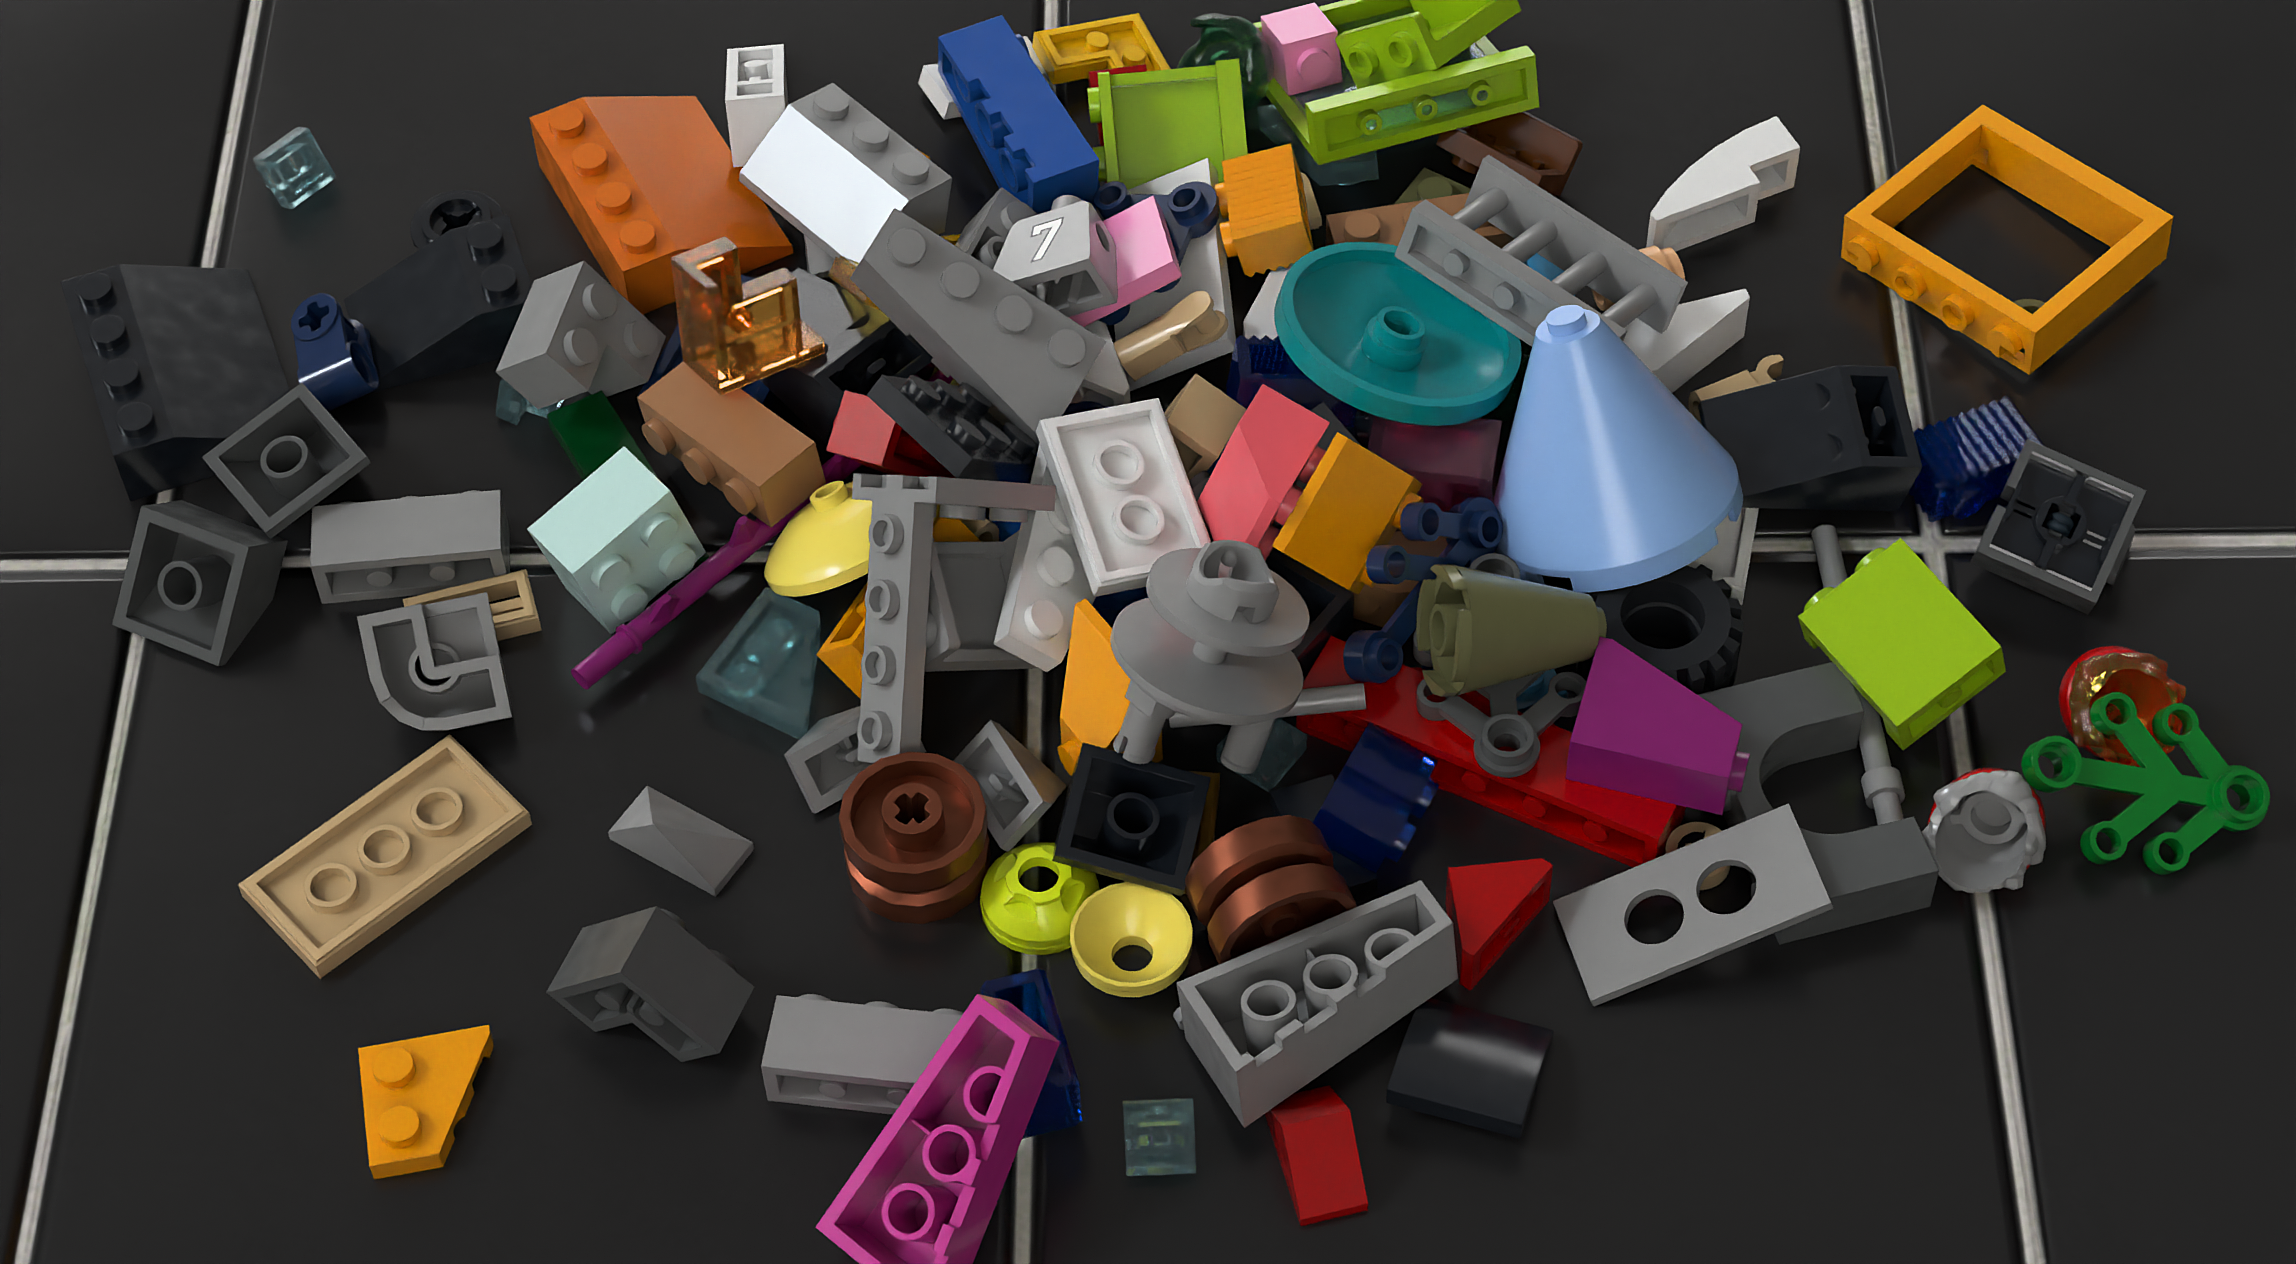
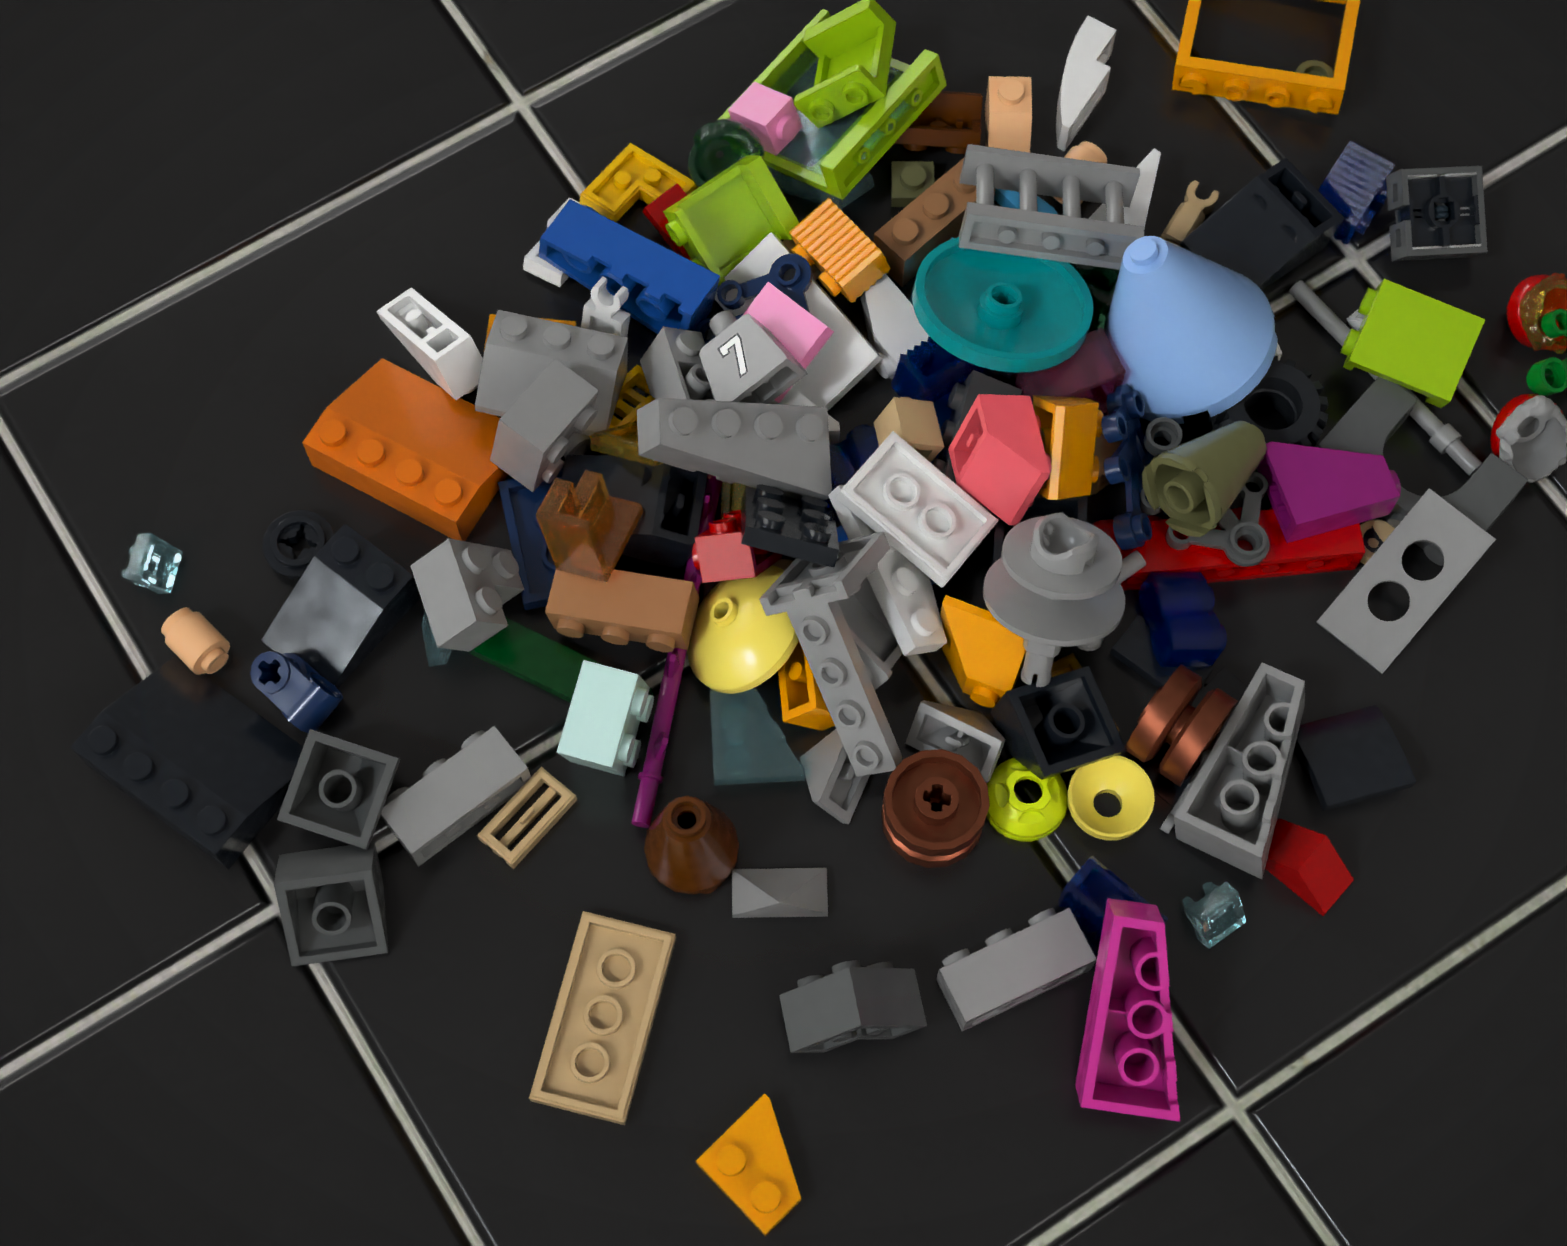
camera: 35 degrees left, 15 degrees up
light grey brick [357,592,512,731] -> none
tan bar [1114,291,1228,382] -> none
red slope [1445,858,1553,991] -> none
none -> light nougat brick [161,607,230,675]
none -> light grey brick [490,358,599,492]
none -> white plate [581,277,631,337]
none -> reddish brown cone [644,796,739,894]
none -> light nougat slope [985,76,1032,153]

